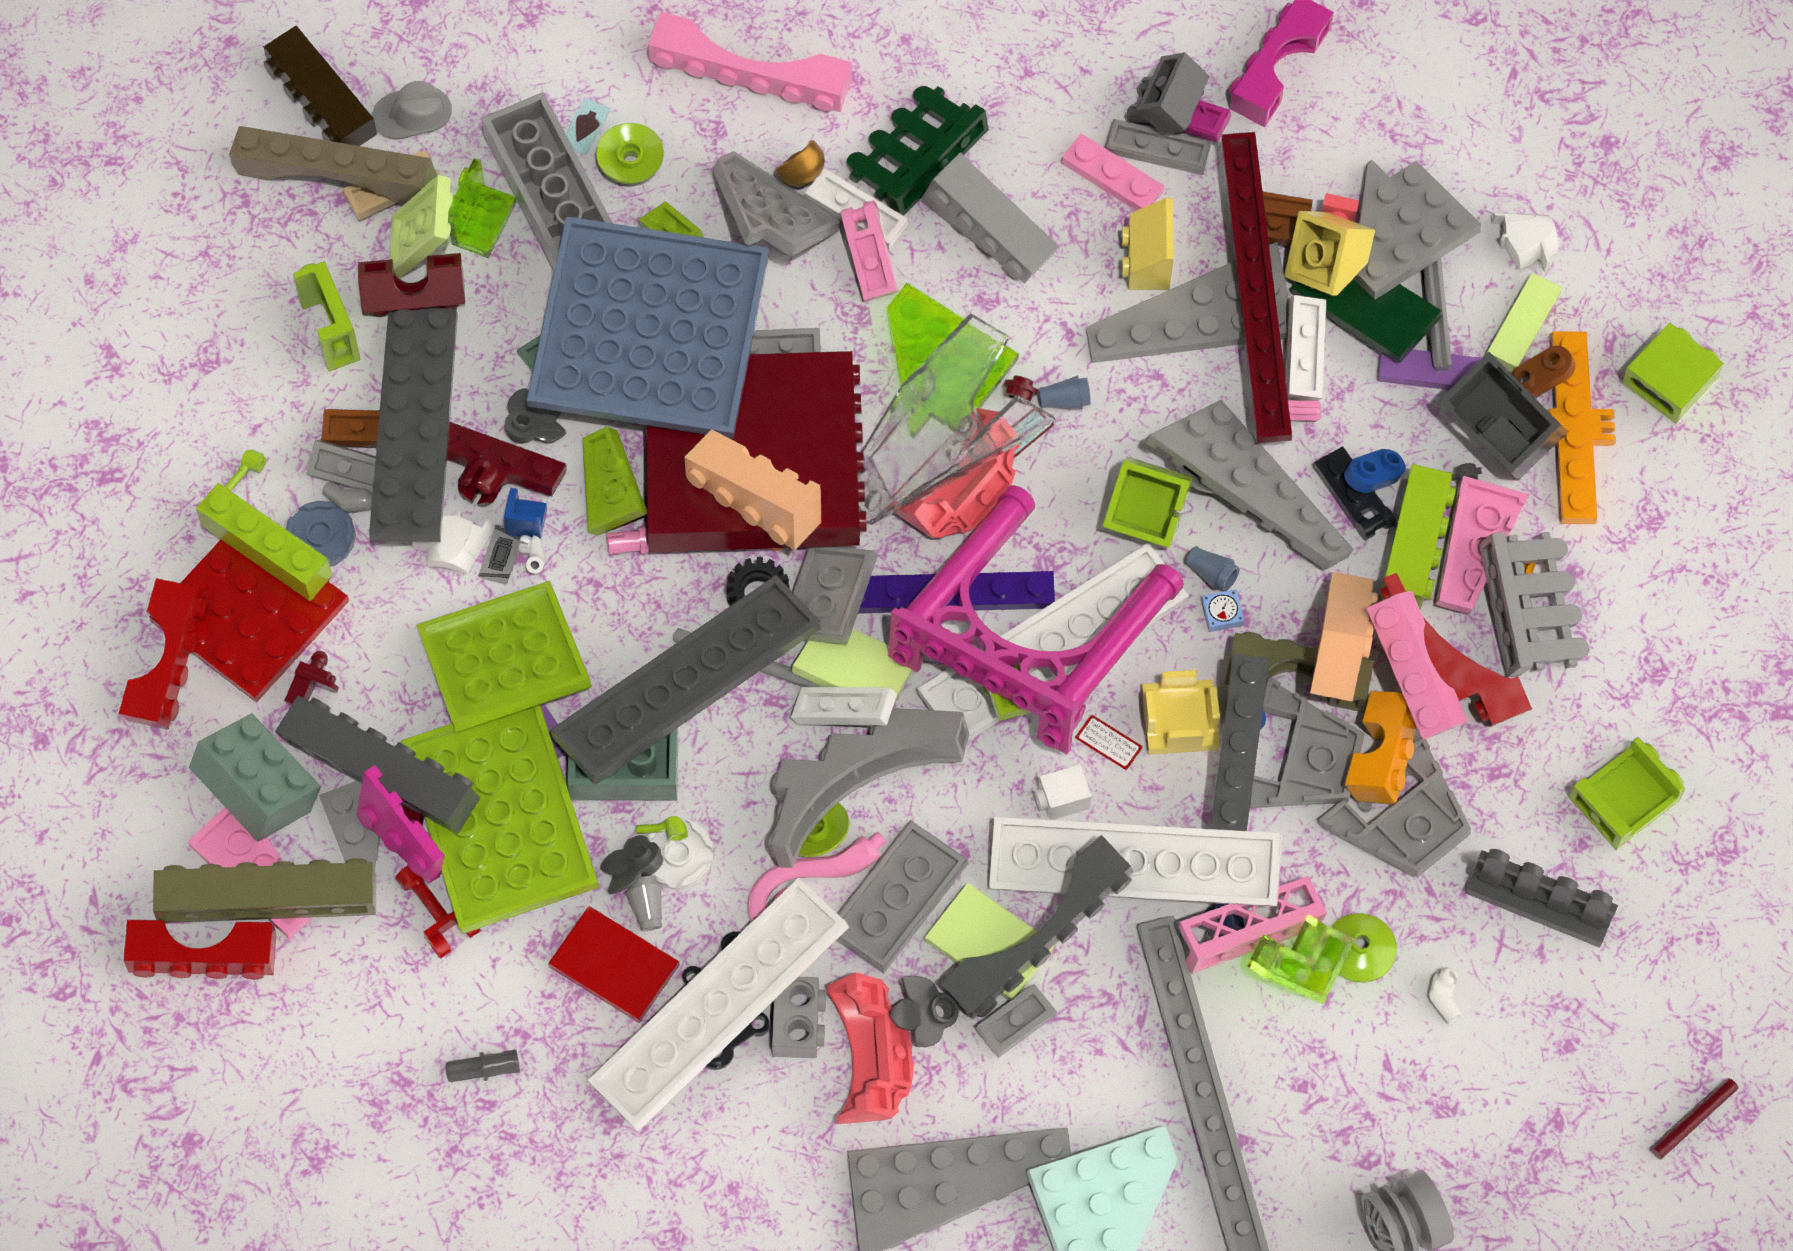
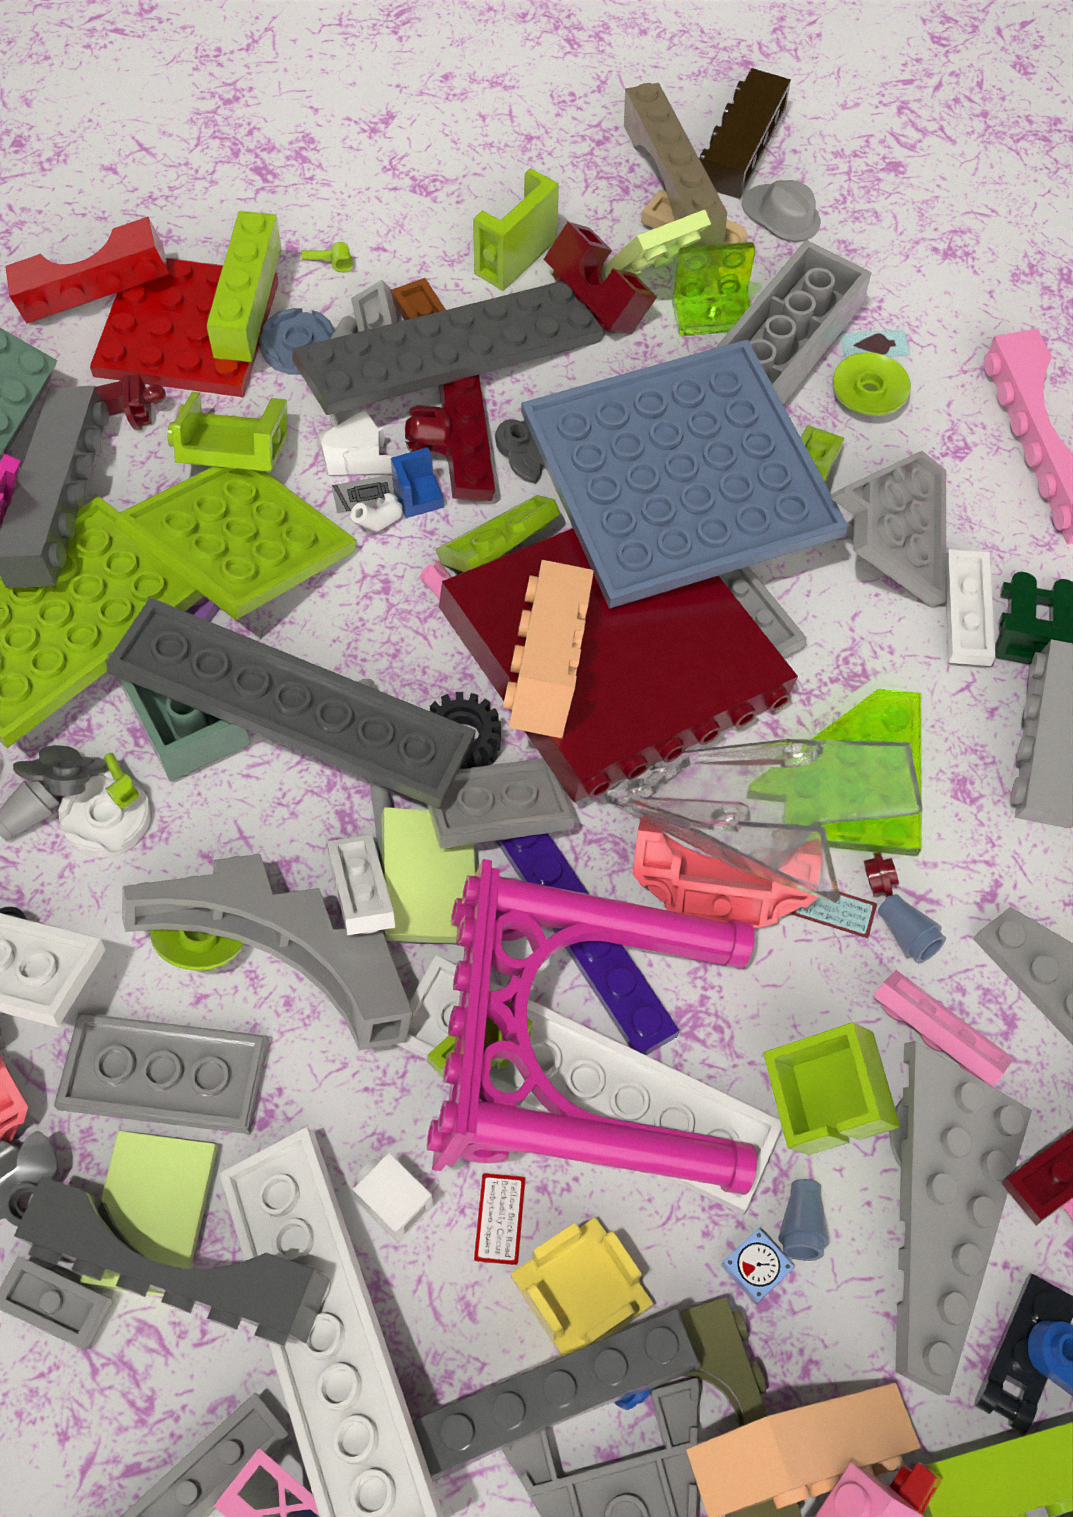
camera: 60 degrees right, 5 degrees down
bright pink plant [747,832,886,922] -> none
pearl gold hair [775,140,825,187] -> none
bright pink plate [841,200,899,301] -> none
none -> lime panel [167,392,288,472]
none -> bright pink plate [873,970,1014,1087]

